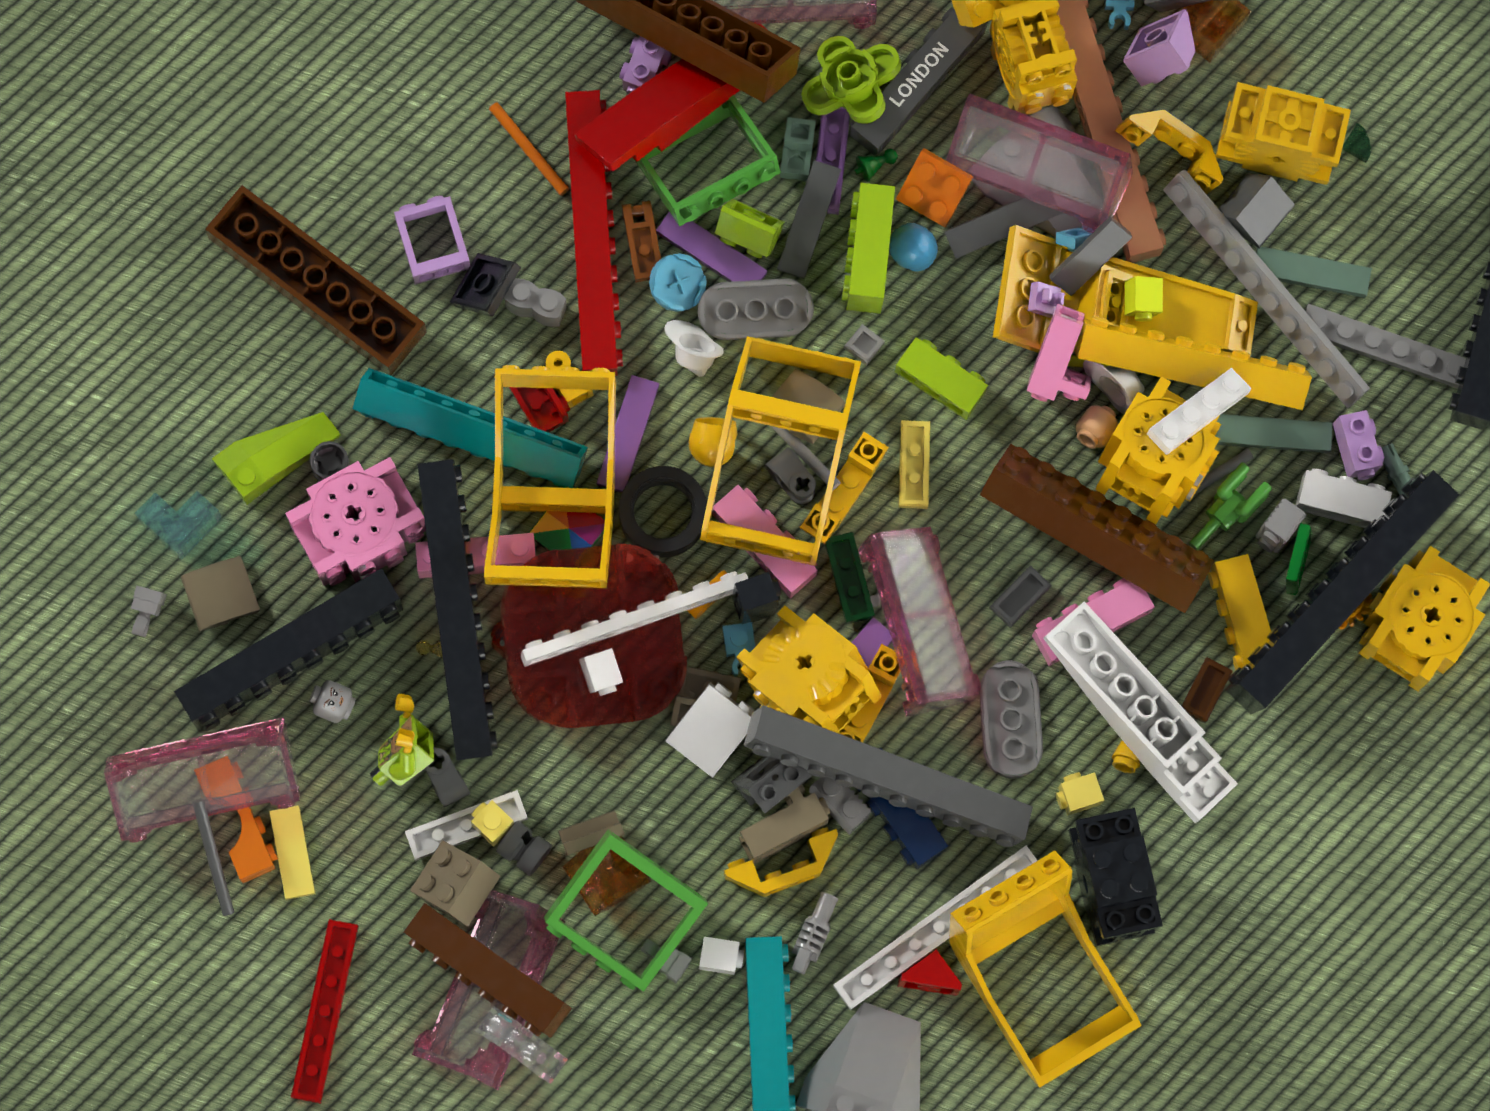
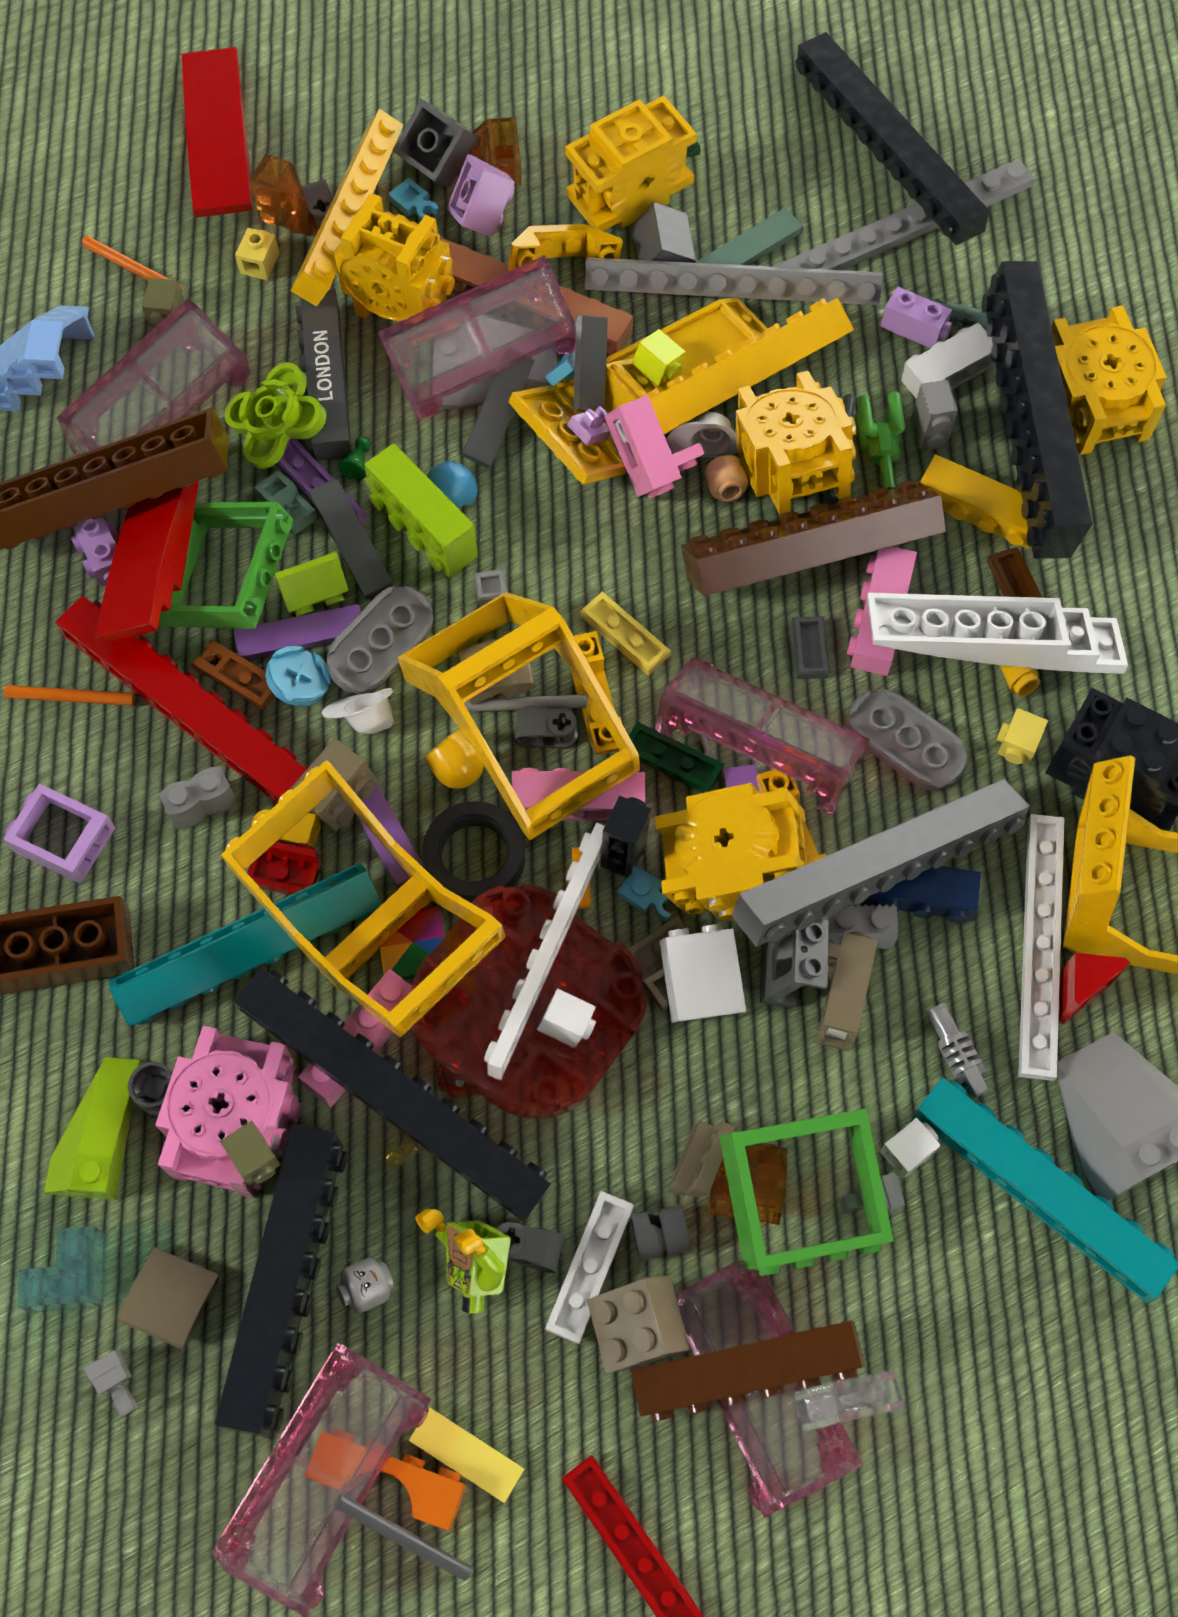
camera: 40 degrees left, 10 degrees down
black tile [450,253,521,317] -> none
light yellow brick [471,800,514,847] -> none
yellow slope [724,827,838,897] -> none
lime brick [894,337,988,420] -> none
orange plate [896,148,974,228] -> none
white plate [1147,368,1251,455] -> none
sand green tile [1215,414,1332,453] -> none
green tile [1286,523,1311,595] -> none
none -> olive brick [220,1121,281,1185]
none -> dark tan brick [291,737,378,832]

